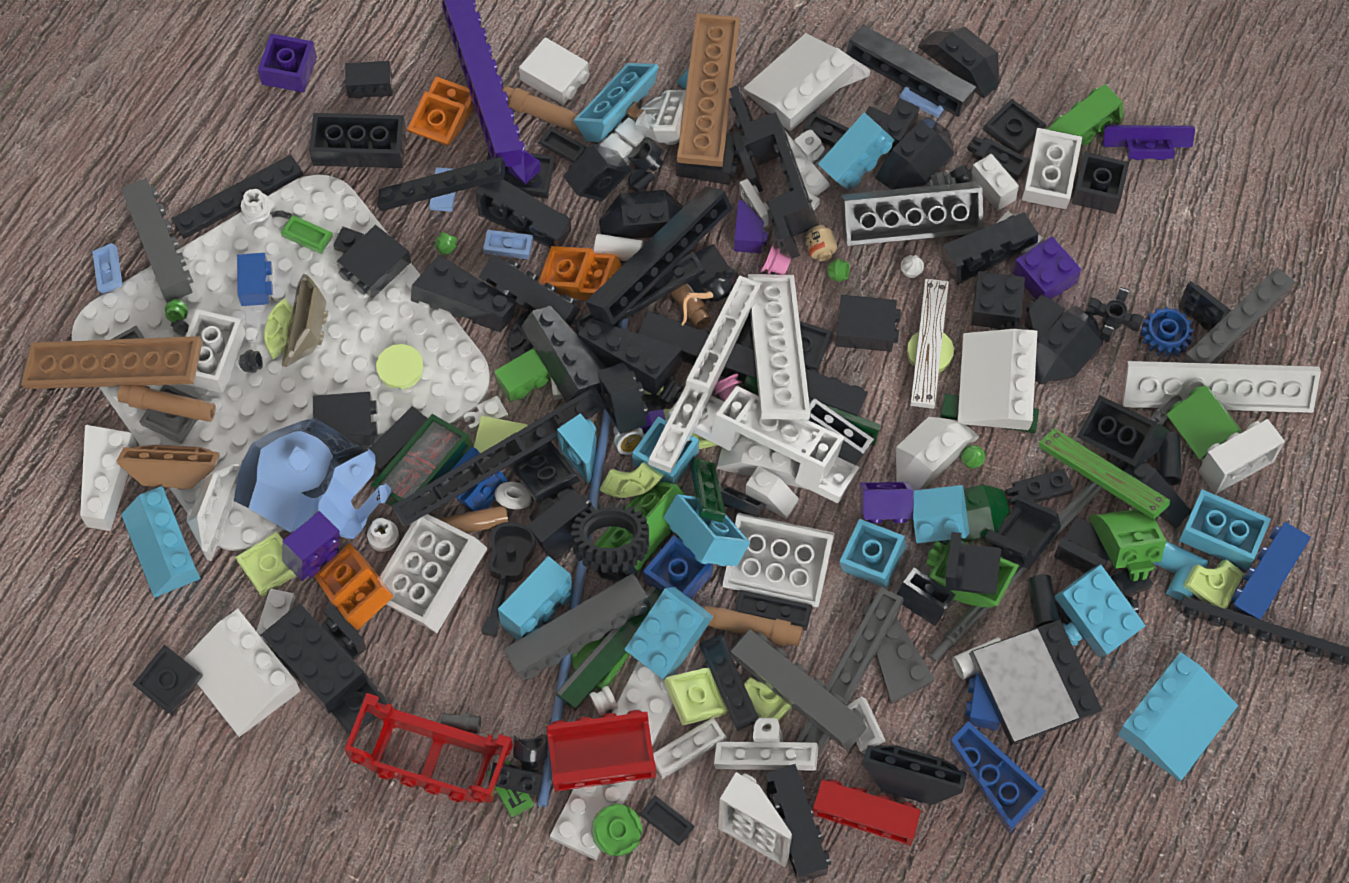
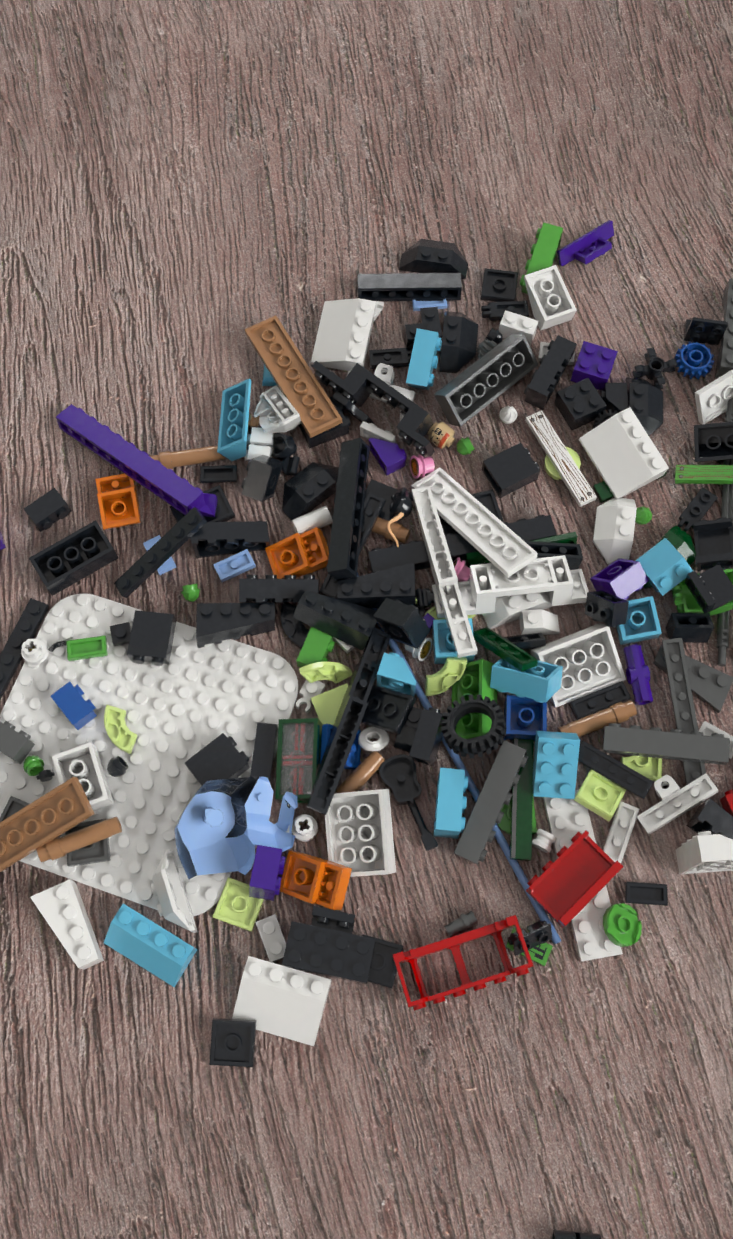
camera: 35 degrees left, 5 degrees up
medium nougat wedge [117,445,220,490] -> none
dark tan wedge [282,274,328,367] -> none
yellowish green tile [376,344,424,389] -> none
black piece [513,734,548,769] -> none
white brick [519,37,590,105] -> none
black brick [1072,152,1129,214] -> none
none -> yellowish green tile [299,661,352,684]
none -> black brick [584,590,629,628]
none -> dark purple piece [623,644,653,705]

